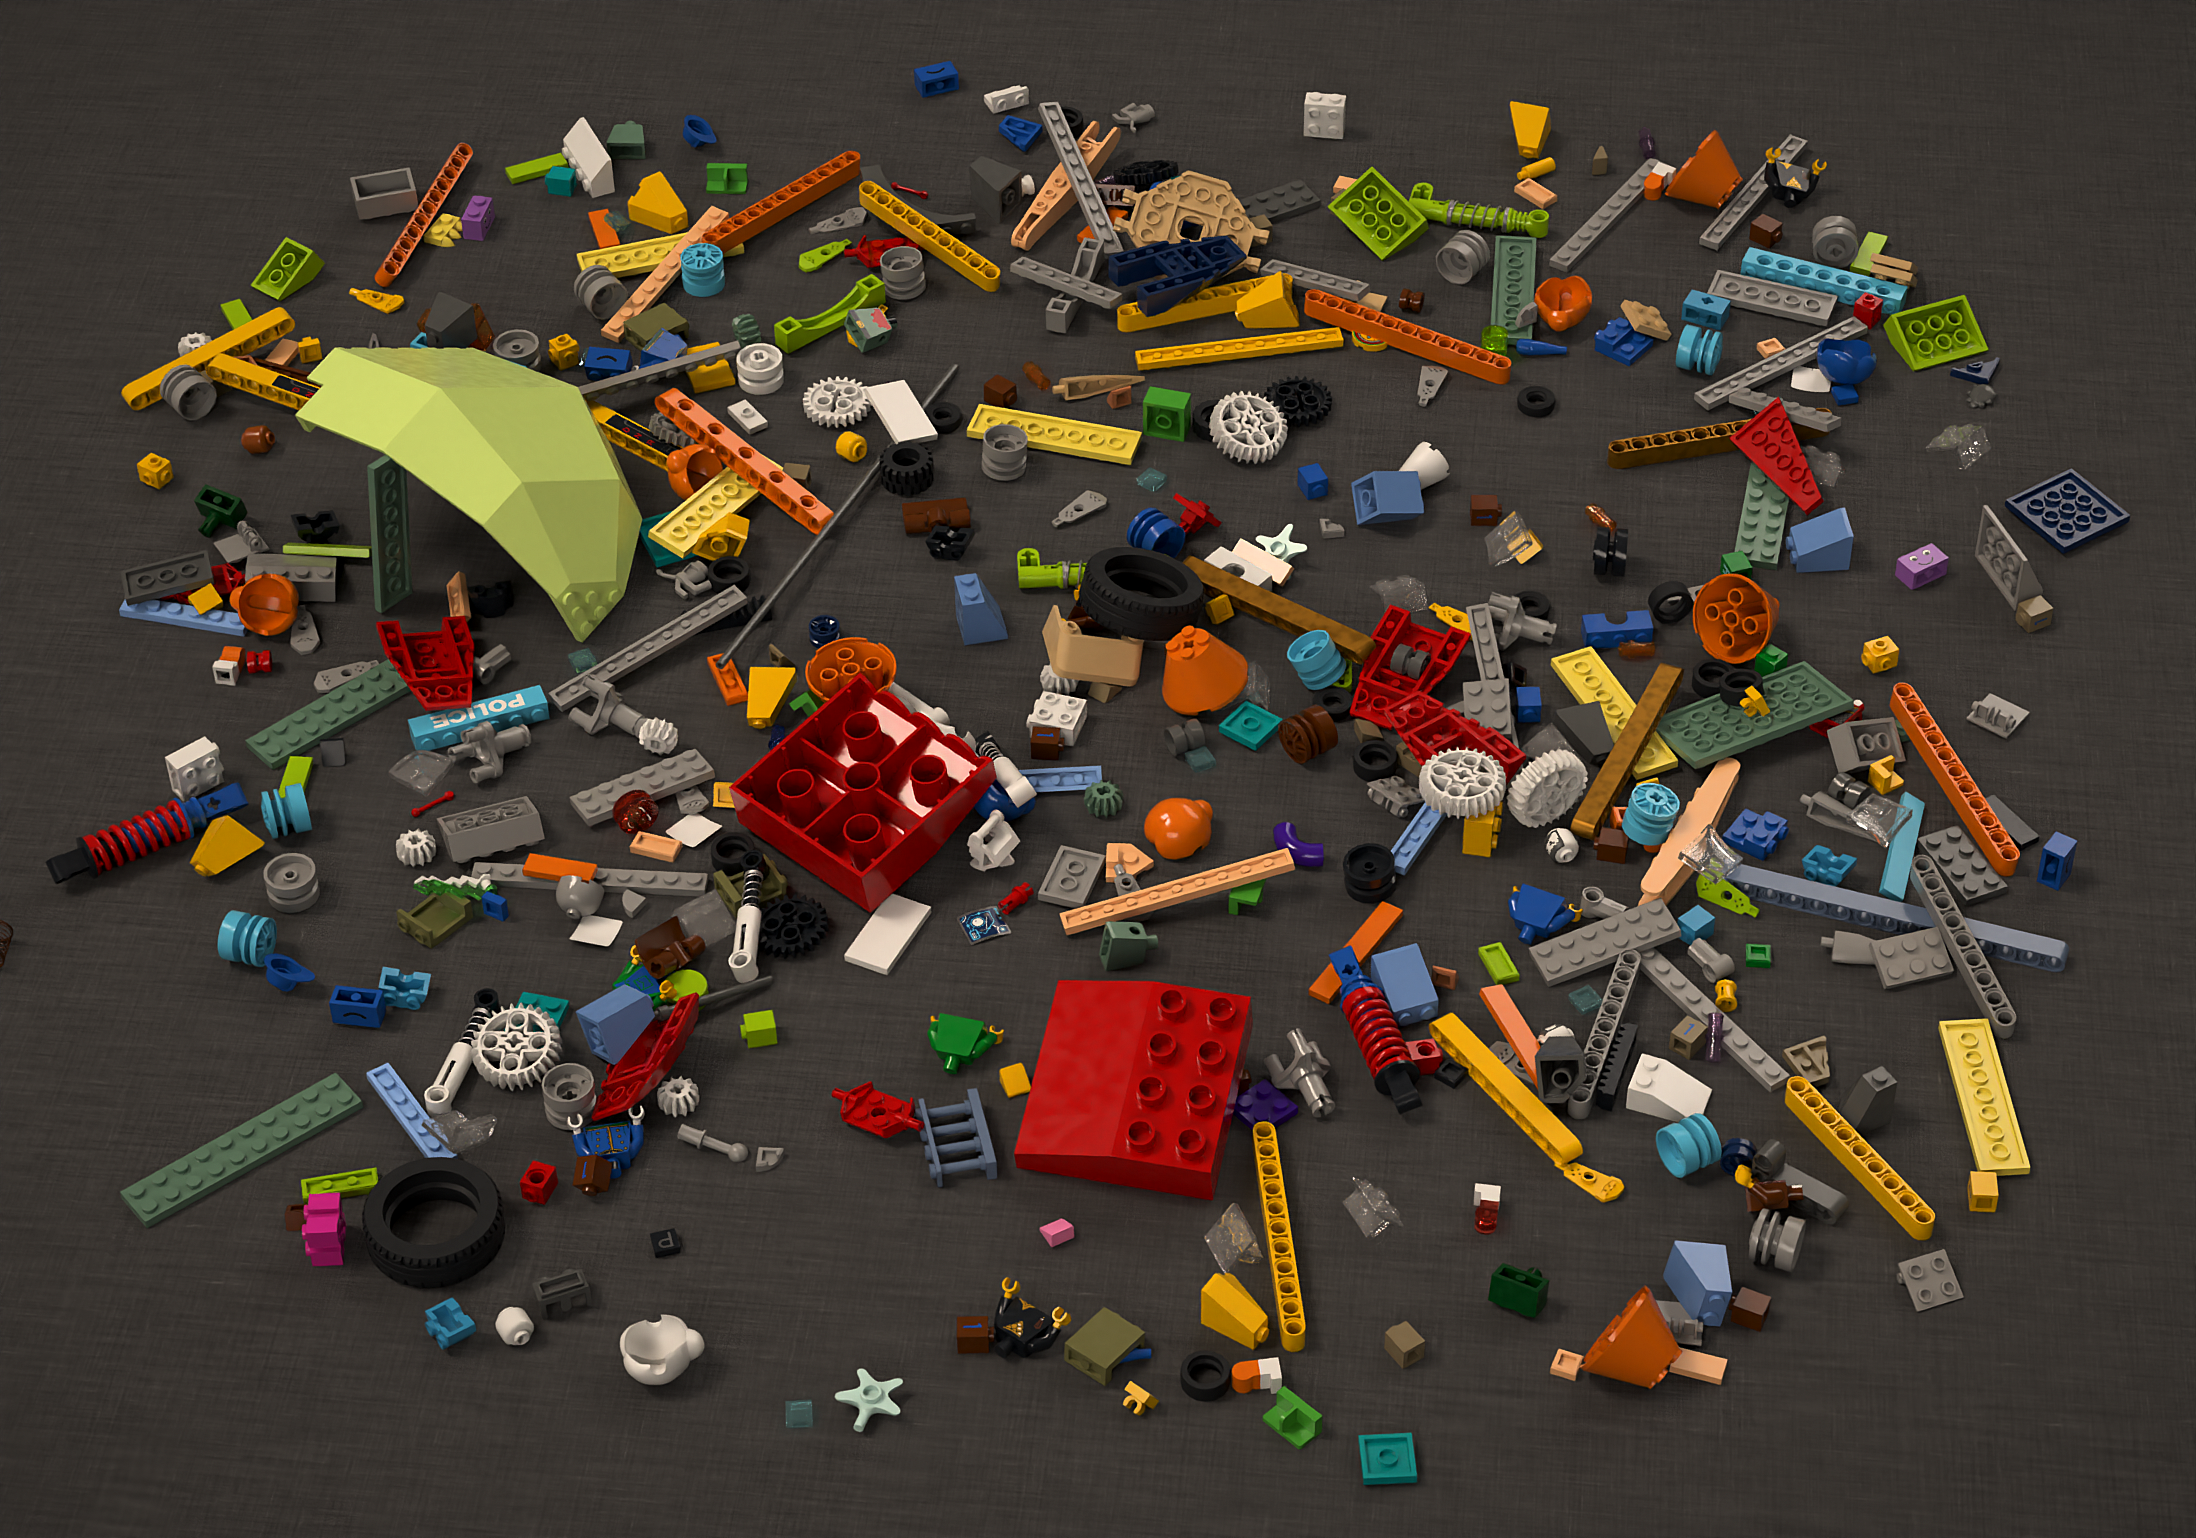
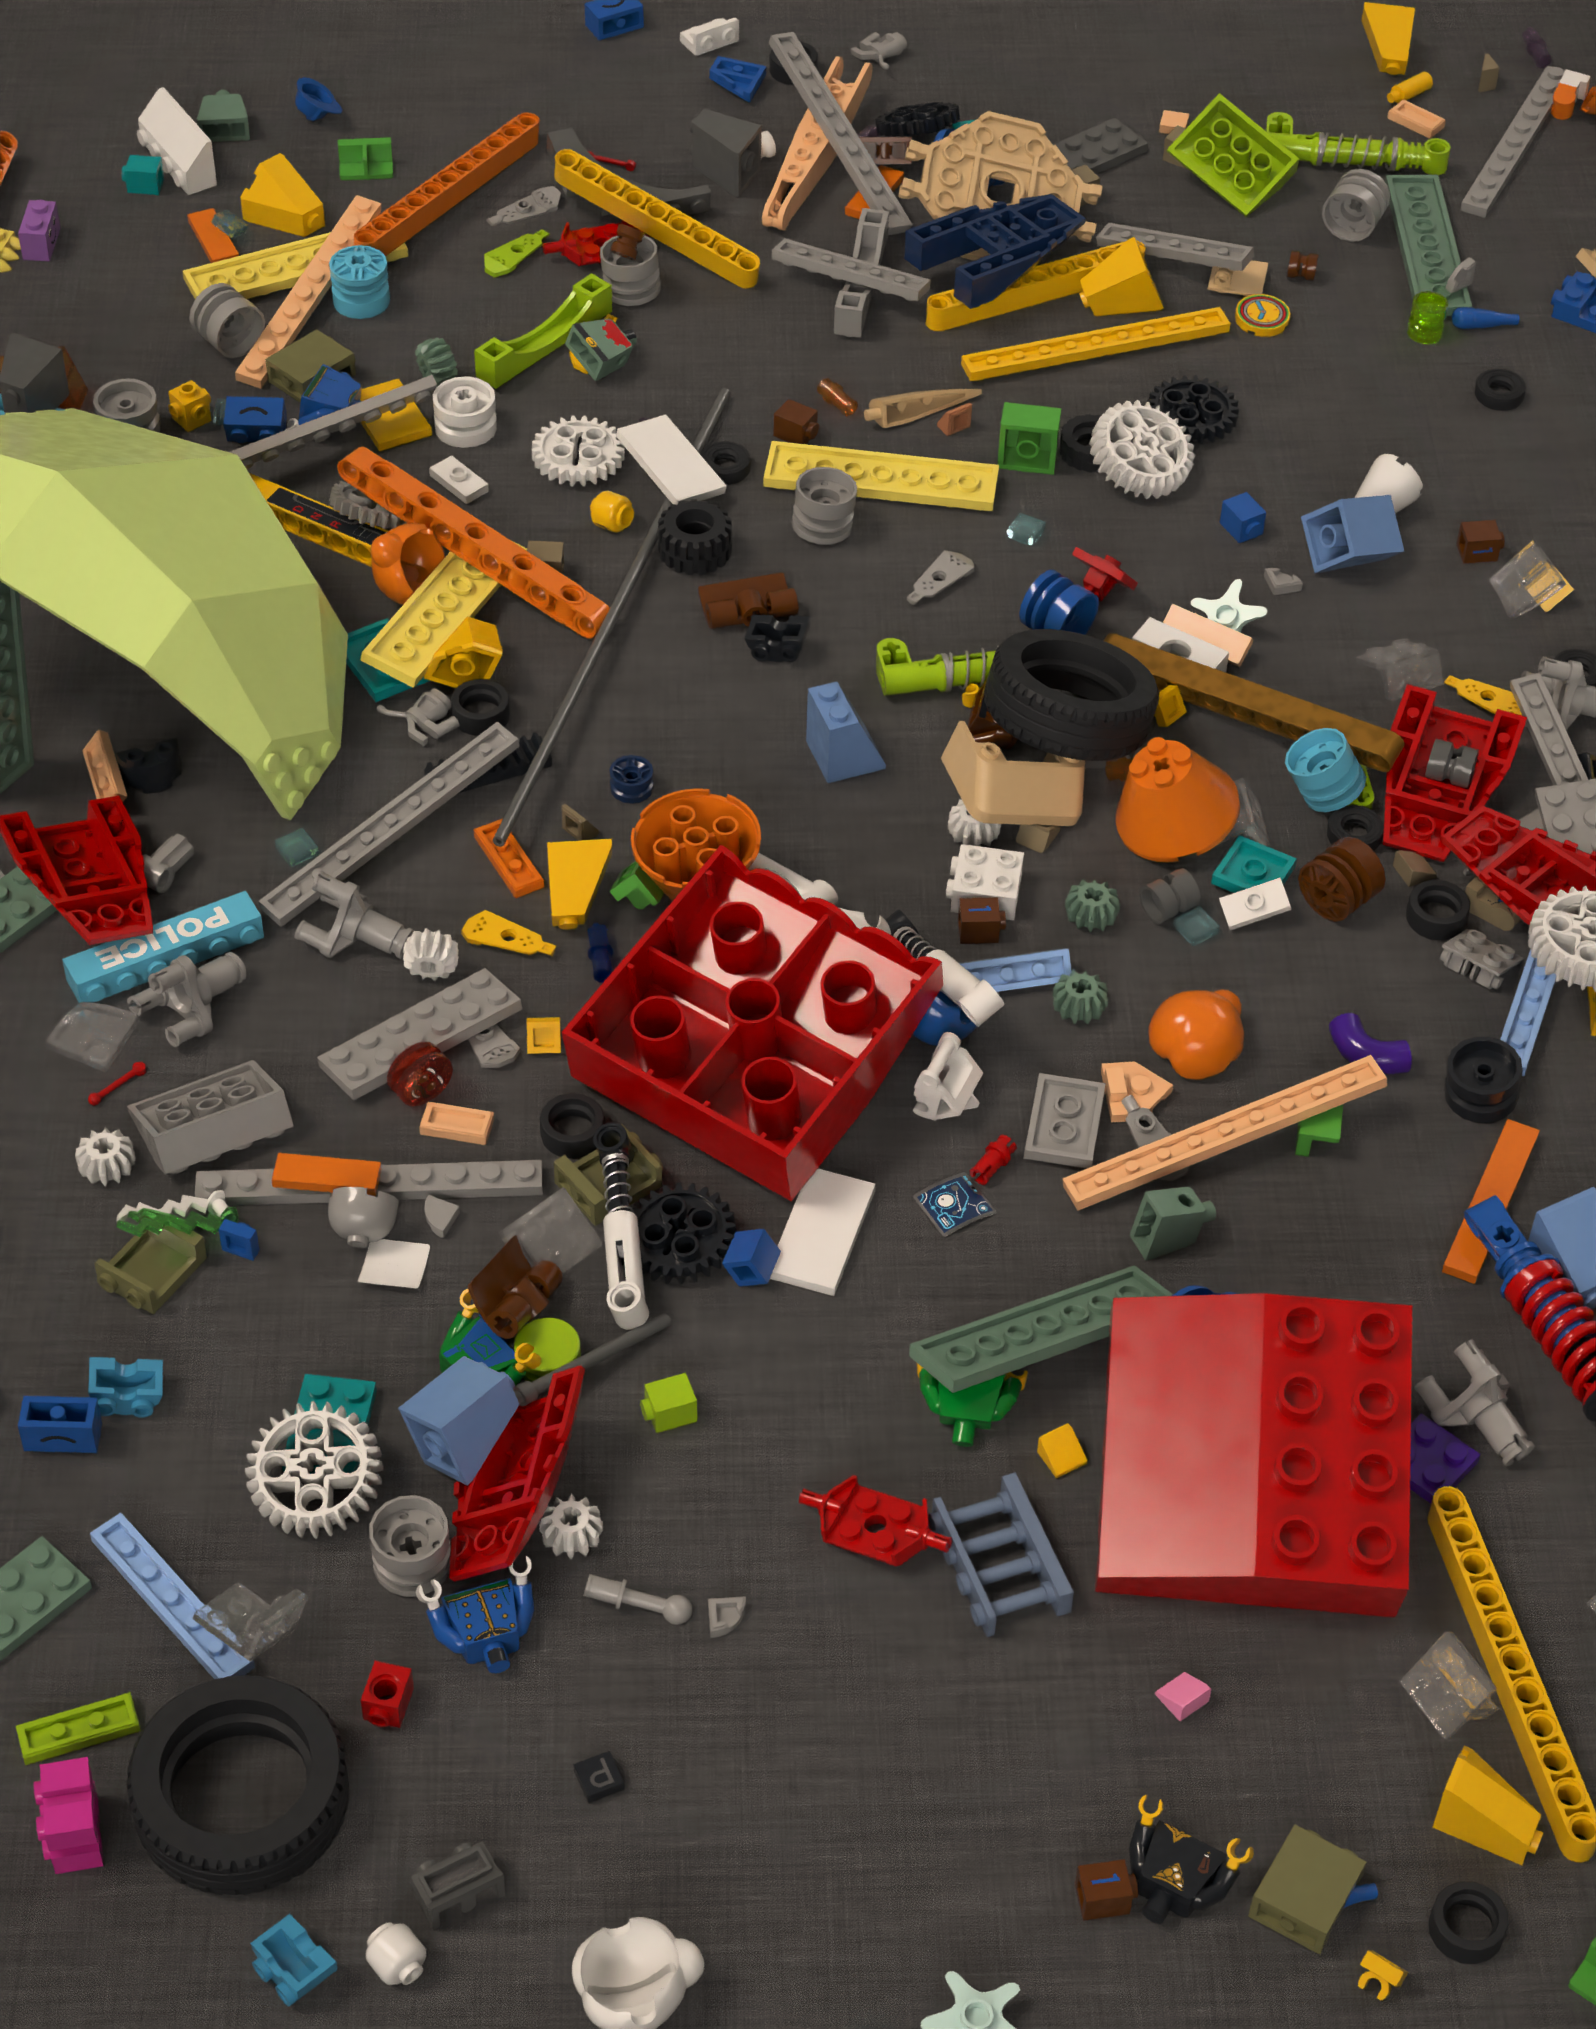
camera: 10 degrees left, 5 degrees up
reddish brown slope [285,1203,308,1231] -> none
white piece [424,988,500,1120] -> none
lime tile [505,153,568,184] -> none
reddish brown brick [572,1154,612,1196] -> none
white sticker [666,813,722,847] -> none
leg [1232,1357,1282,1394] -> none
white brick [1304,92,1346,139] -> none
orange beam [1304,289,1512,384] -> none
light grey piece [1417,365,1449,407] -> none
orange piece [1534,276,1592,332] -> none
none -> yellow piece [461,910,556,956]
none -> reddish brown wheel [610,224,645,260]
none -> blue brick [722,1229,781,1286]
none -> sand green plate [909,1265,1173,1393]
none -> sand green gear [1065,878,1120,932]
none -> white plate [1219,878,1291,930]

